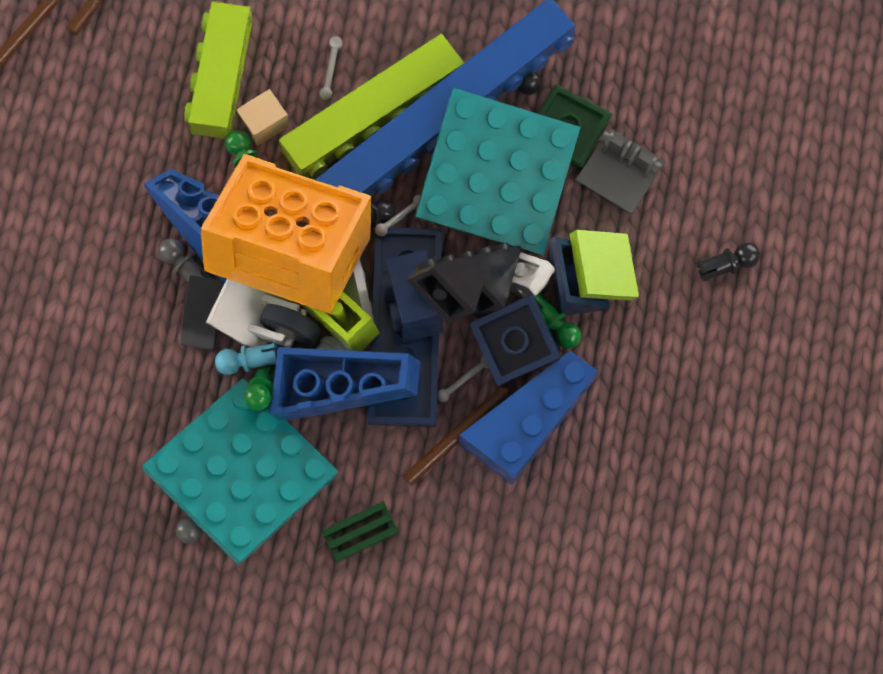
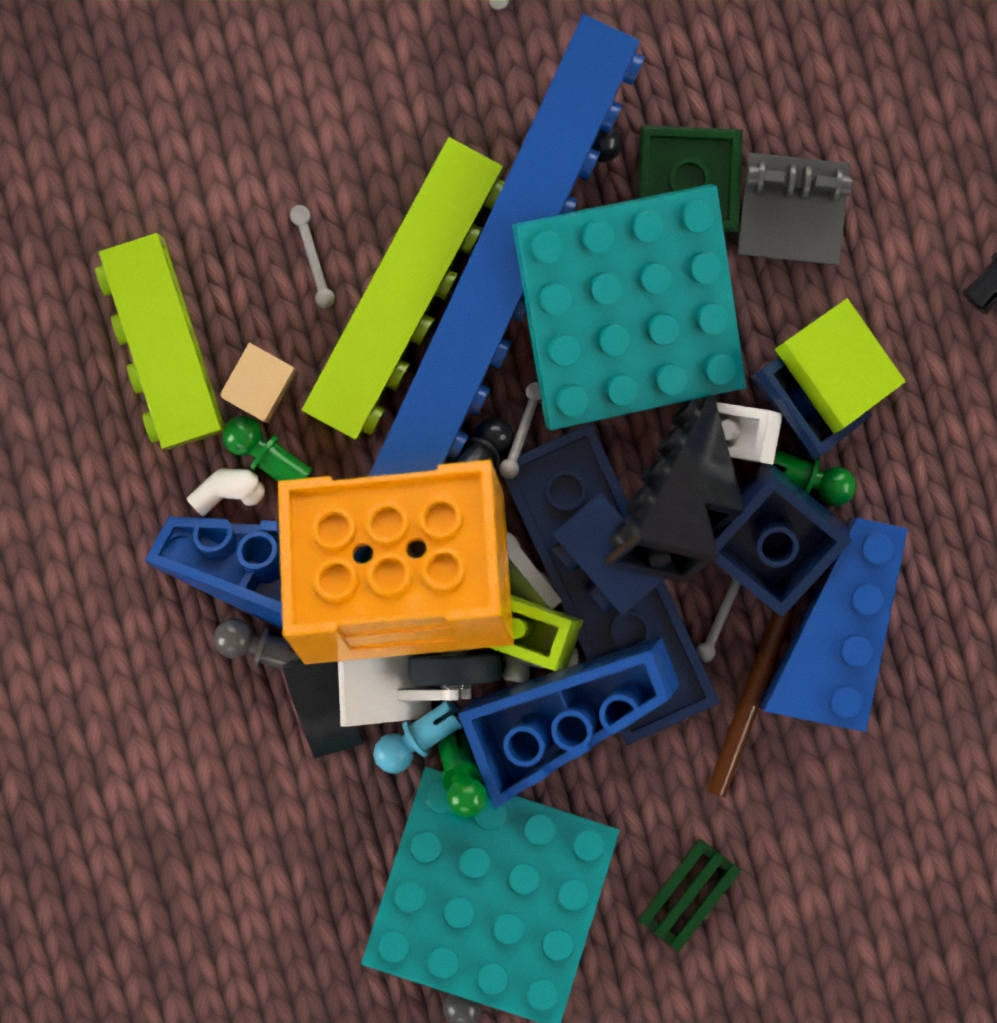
camera: 25 degrees left, 15 degrees up
none -> white arm [186,468,265,517]

